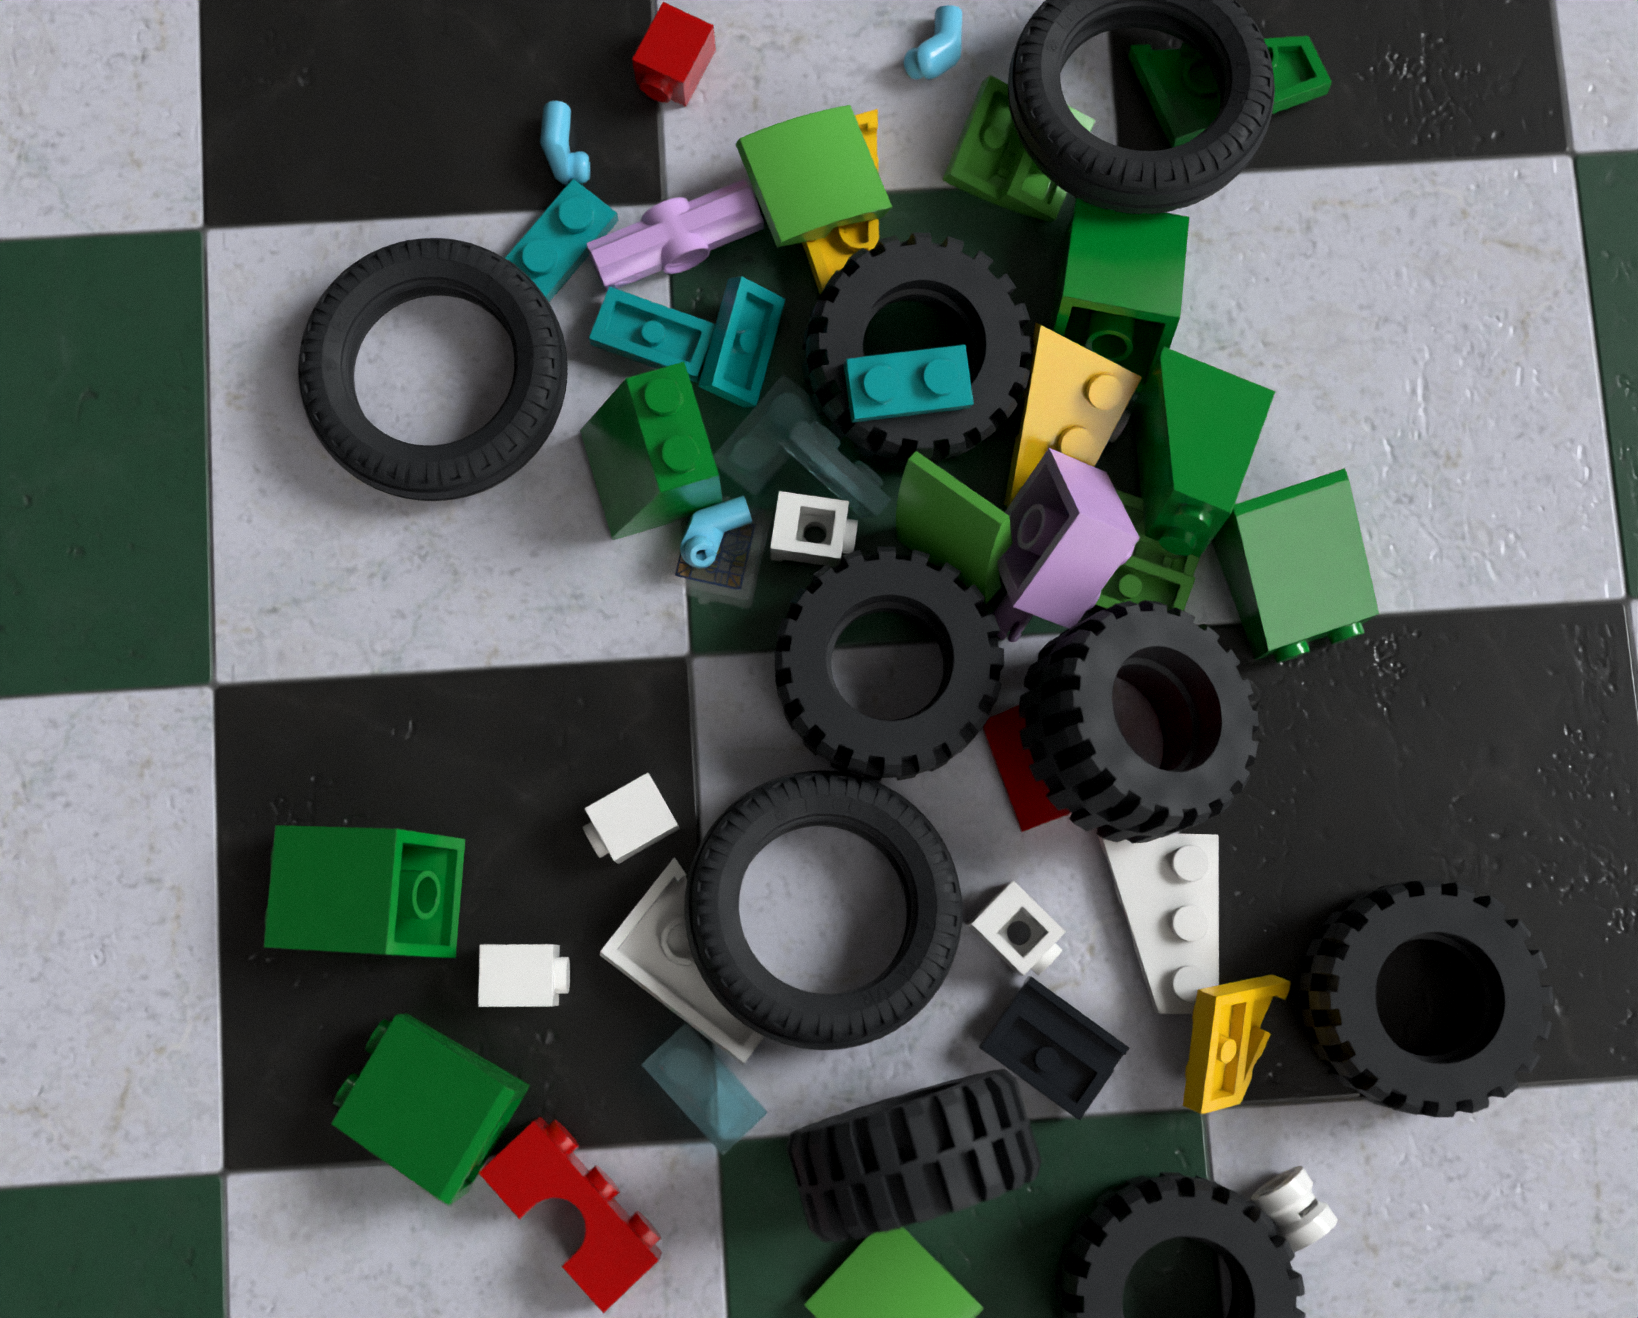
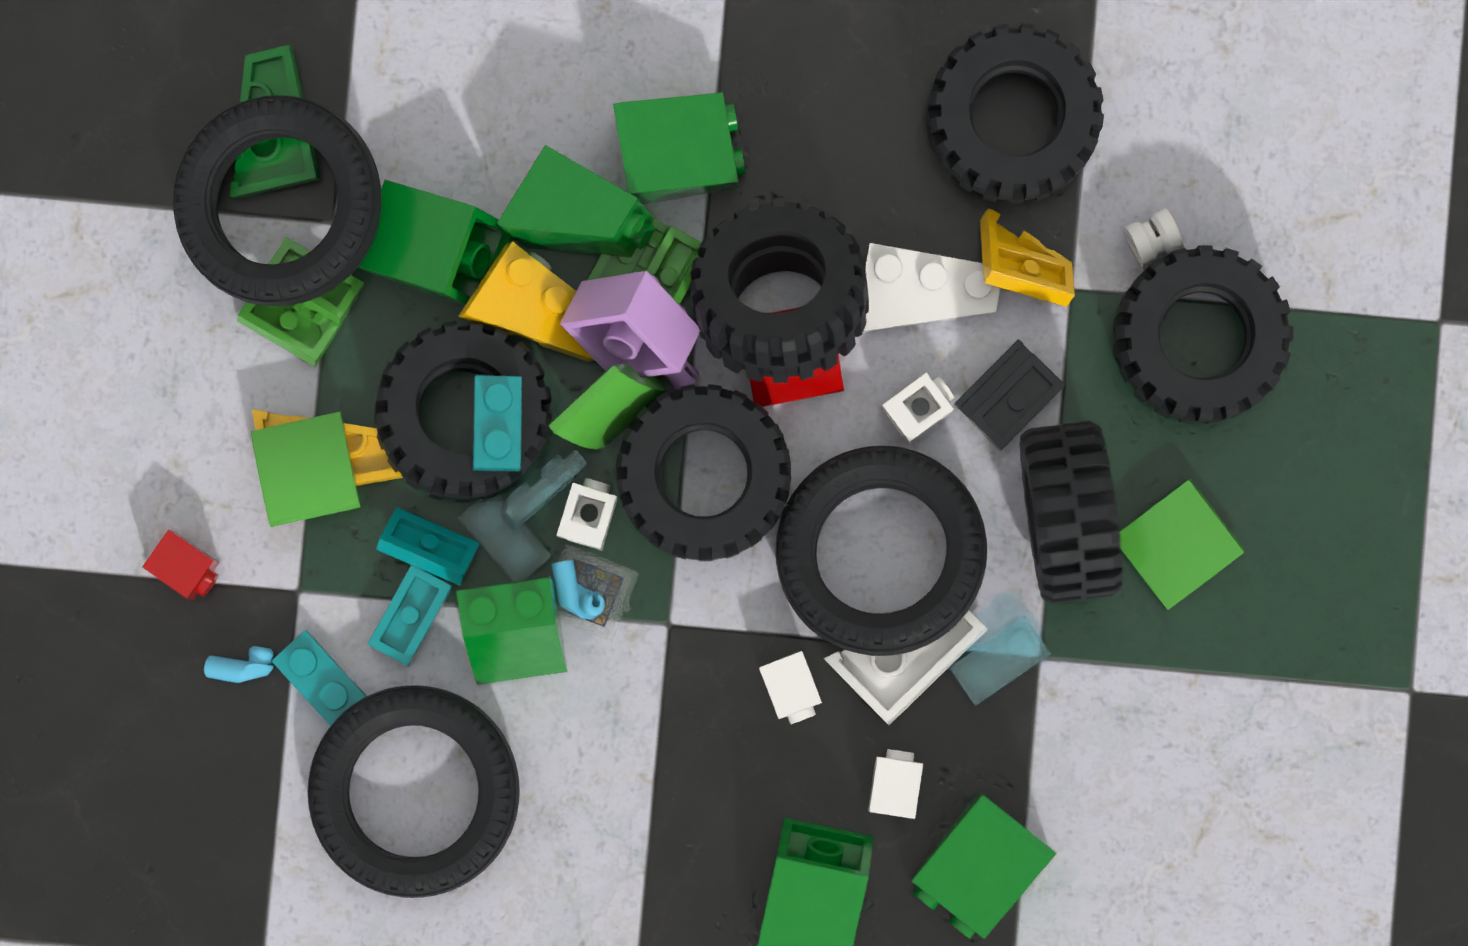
camera: 70 degrees left, 5 degrees up
red arch [478,1117,663,1314] -> none
lavender piece [586,179,764,293] -> none
medium azure arm [904,5,962,80] -> none

